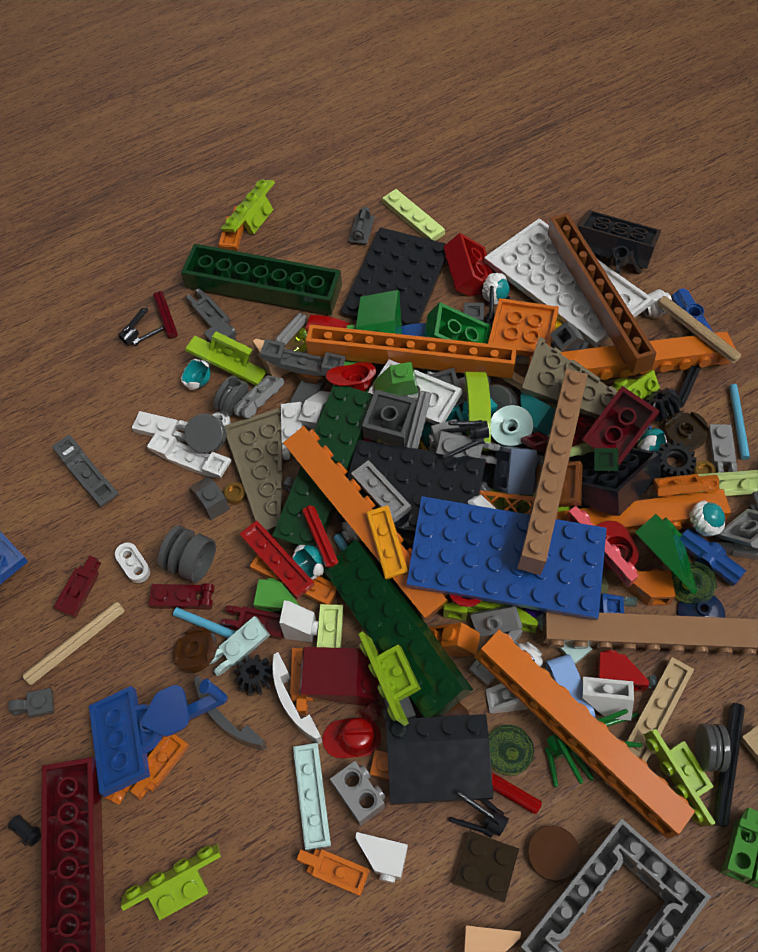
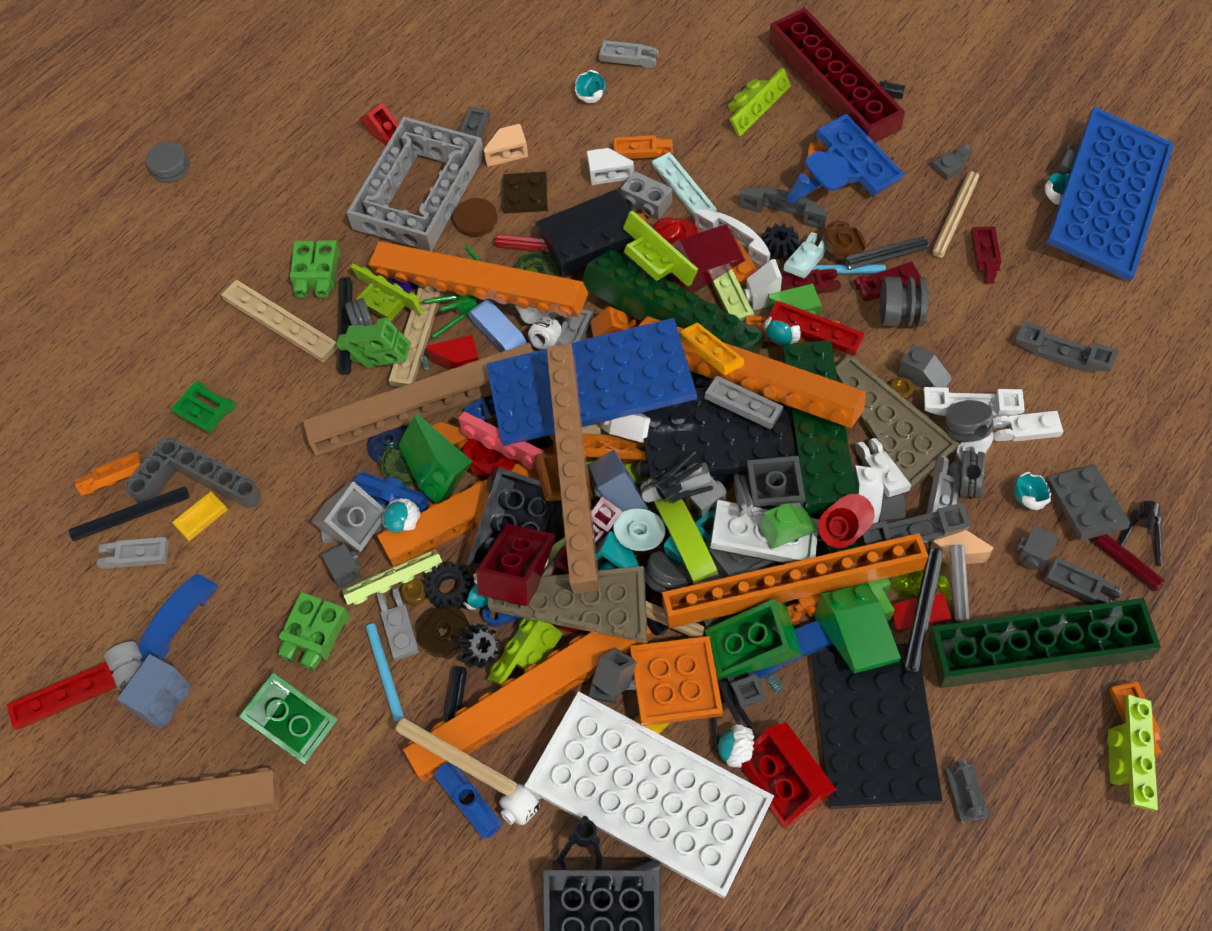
camera: 160 degrees right, 0 degrees up
white plate [115,543,150,583] -> none
lime bracket [185,331,267,385] -> none
red axle [302,505,338,568] -> none
yellowish green plate [382,189,445,241] -> none
black plant [448,791,509,838] -> none
dark orange brick [548,213,656,375] -> none
white slope [582,677,634,720] -> none
dark green plate [594,448,619,471] -> none
orange hinge [653,474,719,497] -> none
none -> bright green hips [337,317,411,369]
none -> black axle [845,236,929,269]
none -> black axle [903,548,943,673]
none -> dark grey plate [1046,465,1130,541]

